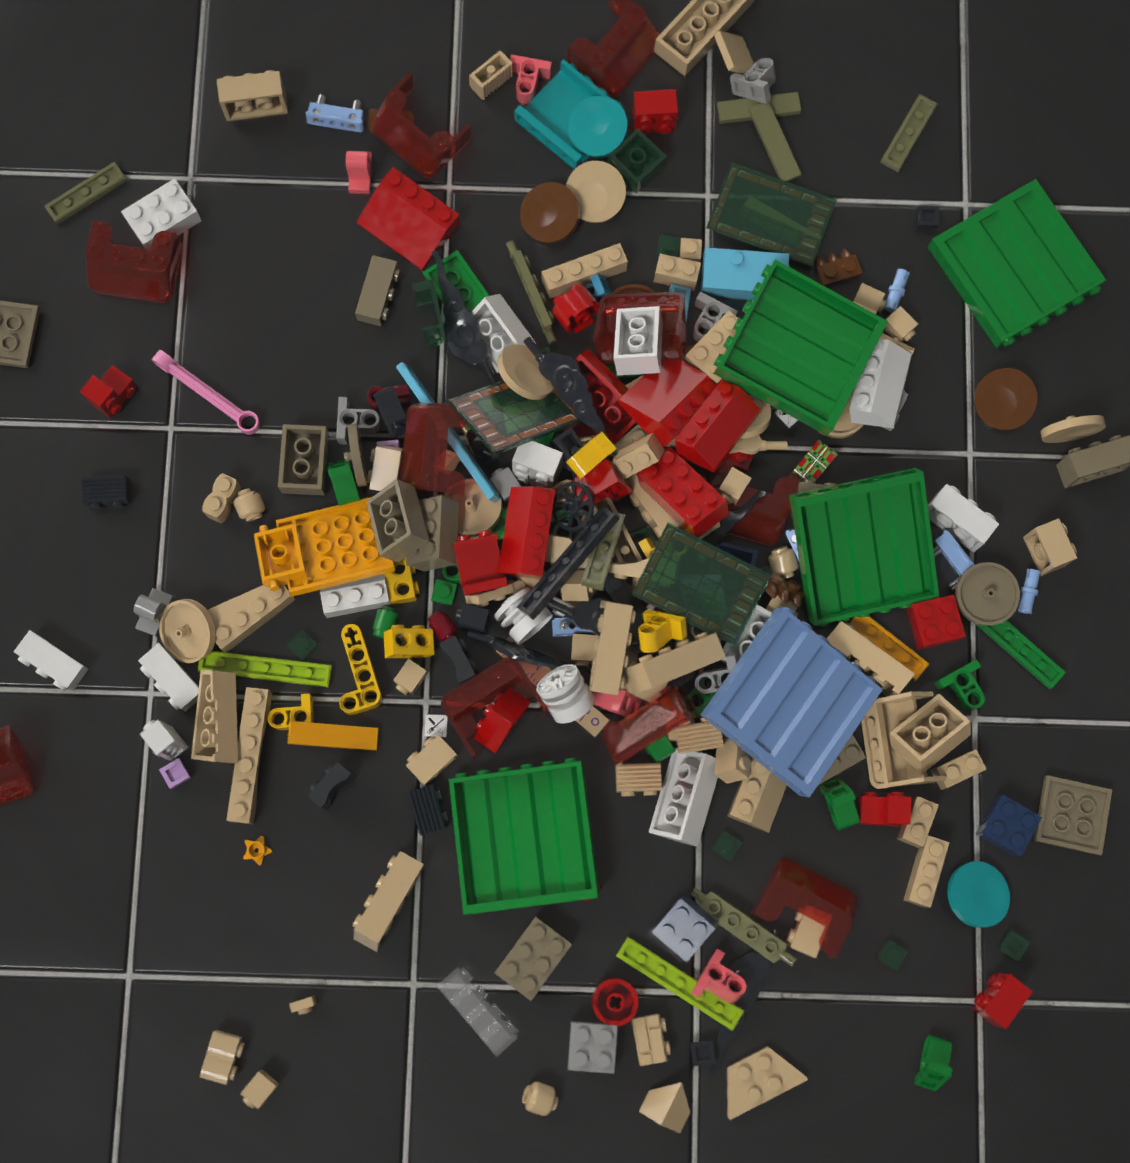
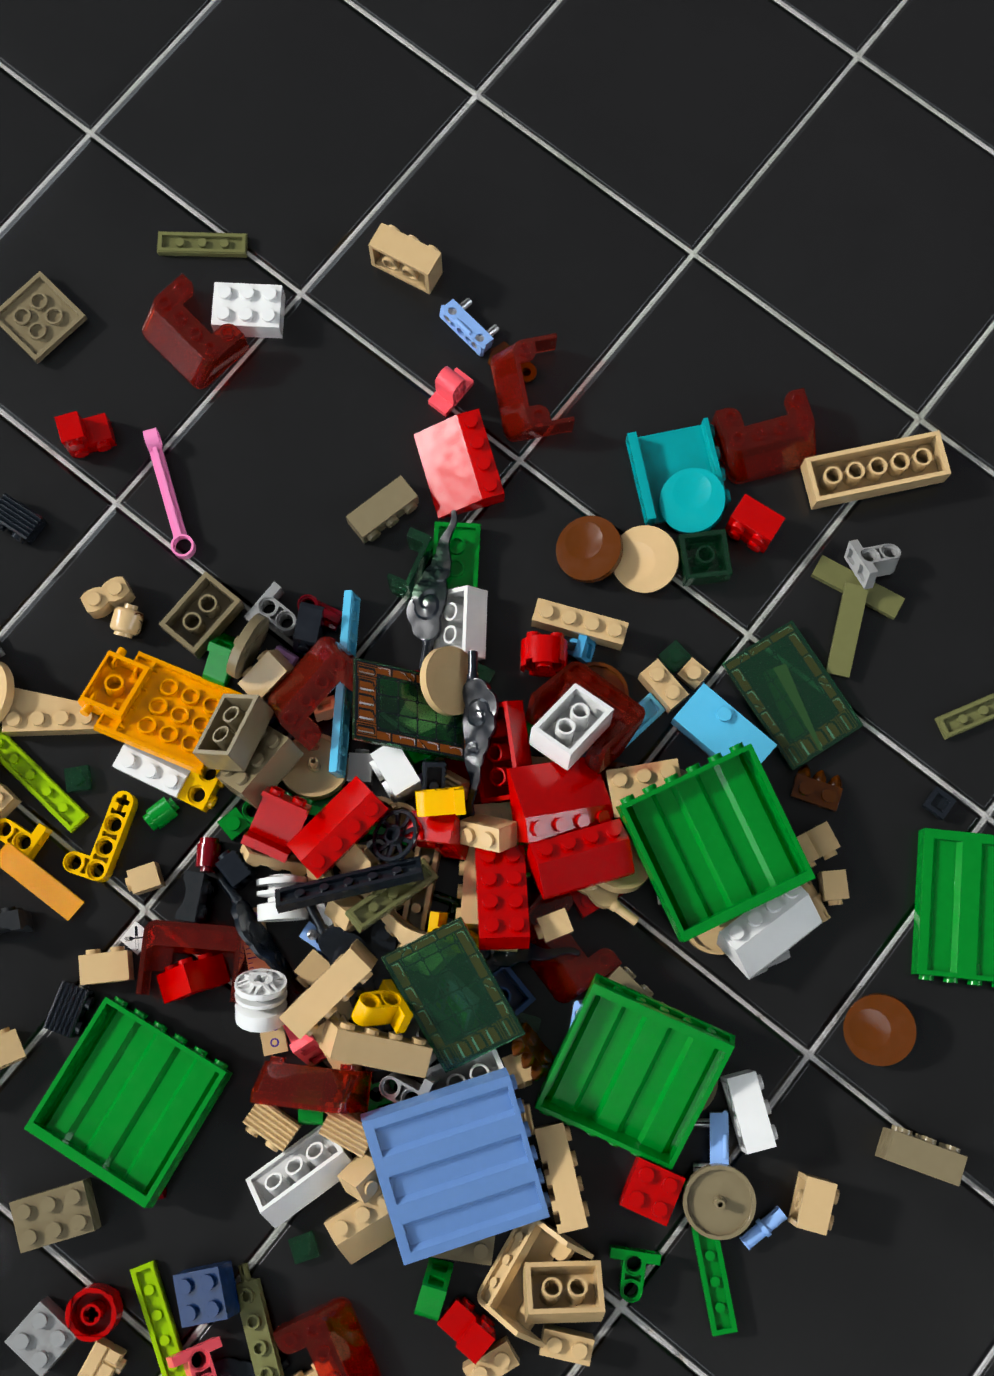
camera: 40 degrees right, 0 degrees up
yellow brick [384,625,434,658] -> none
tan brick [469,51,512,99] -> none
olive plate [506,241,557,345] -> none
coral tile [510,54,552,104] -> none
light grey tile [693,292,737,342] -> none
tan tile [714,31,754,74] -> none
tan head [768,546,799,579] -> none
piece [789,439,837,482] -> none
light orange tile [849,616,929,681] -> none
light blue pin [884,269,910,313] -> none
tan piece [1041,415,1106,443] -> none

